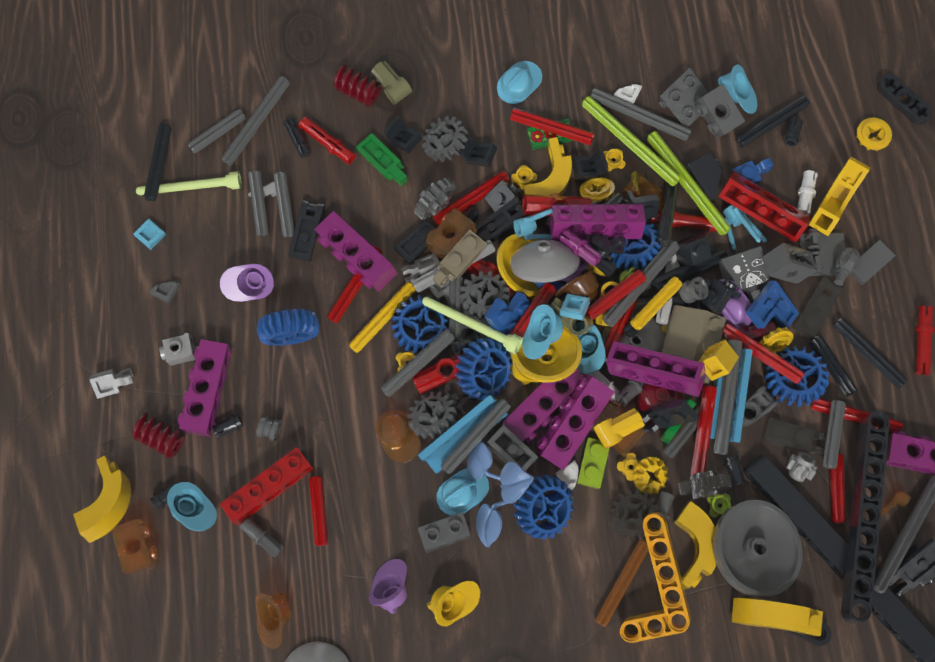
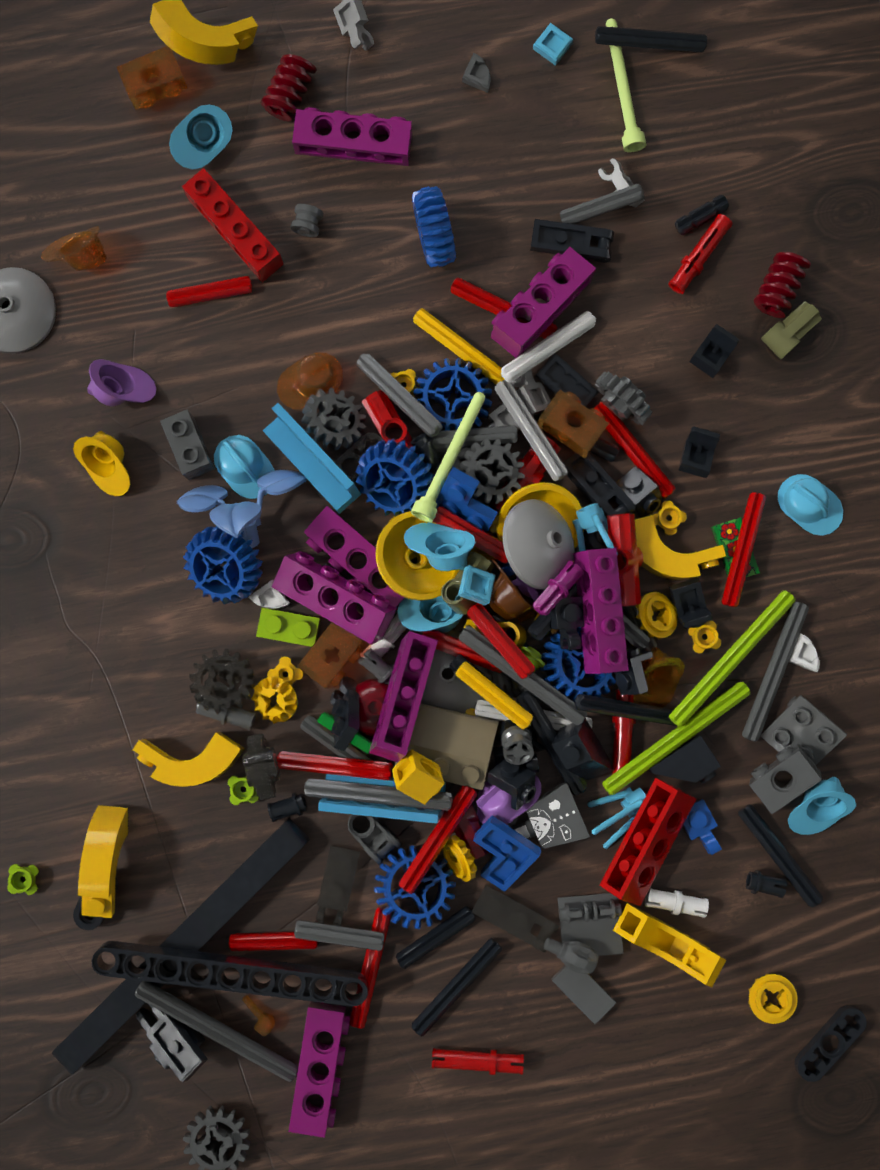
camera: 90 degrees right, 10 degrees up
black pin [150,482,175,510] -> none
light grey brick [159,333,196,366] -> none
dark grey axle [188,109,246,153] -> none
black pin [212,414,244,439] -> none
medium lavender piece [220,264,274,302] -> none
dark grey axle [221,76,290,166] -> none
dark grey axle [240,517,283,557] -> none
dark grey axle [248,170,269,236] -> none
green hinge [356,133,408,187] -> none
dark grey gear [422,116,468,162] -> none
dark tan hinge [433,229,488,288] -> none
dark grey axle [441,399,511,474] -> none
dark grey brick [487,425,538,472] -> none
yellow piece [593,408,645,449] -> none
dark orange axle [595,540,649,627] -> none
light orange beam [620,512,691,643] -> none
dark grey dish [713,500,803,597] -> none
dark grey brick [763,243,818,284] -> none
light grey gear [786,452,817,482] -> none
none -> white axle [501,311,596,383]

